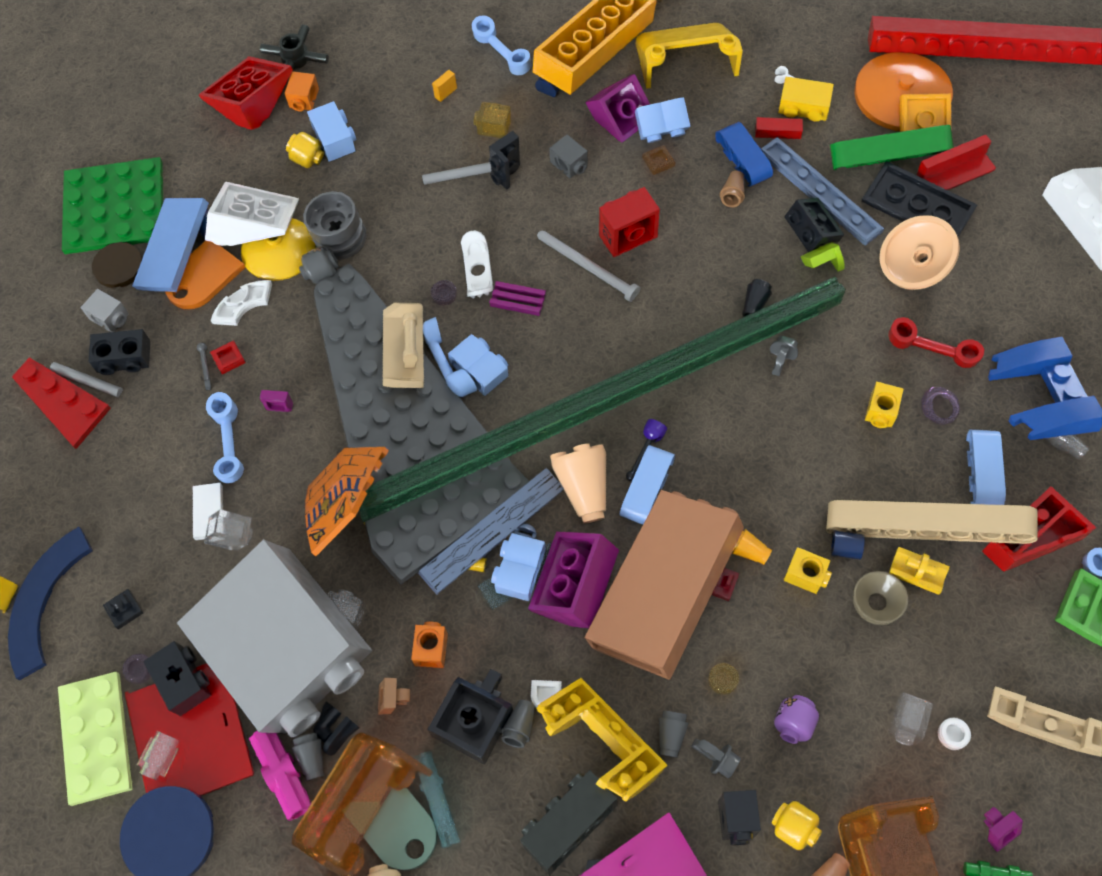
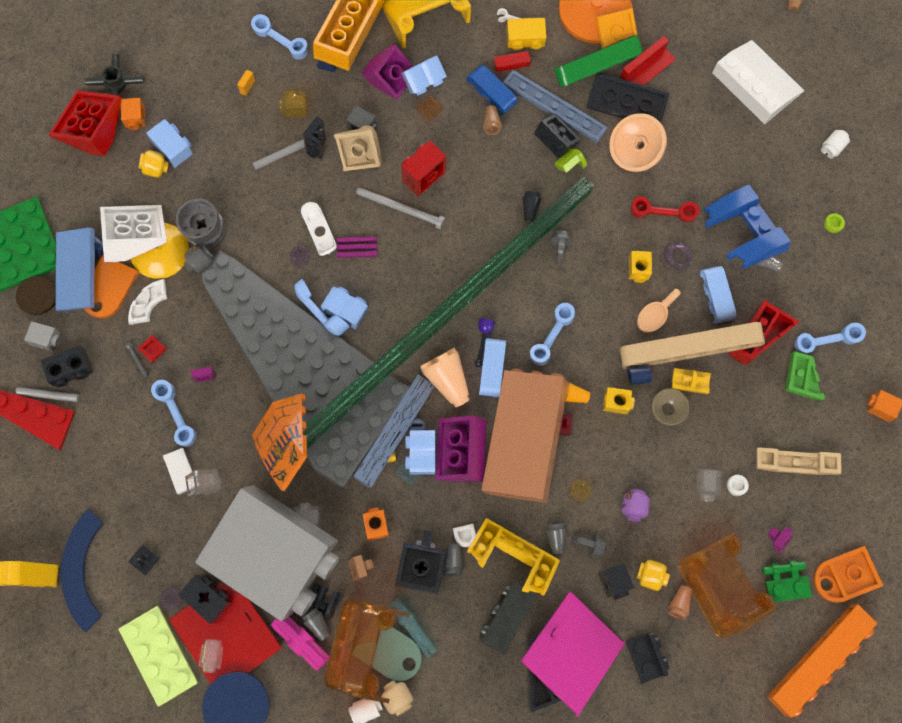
camera: 25 degrees left, 10 degrees up
tan piece [383,303,424,388] -> none
none -> tan slope [334,125,382,171]
none -> light blue piece [530,303,575,366]
none -> light nougat piece [637,289,681,333]

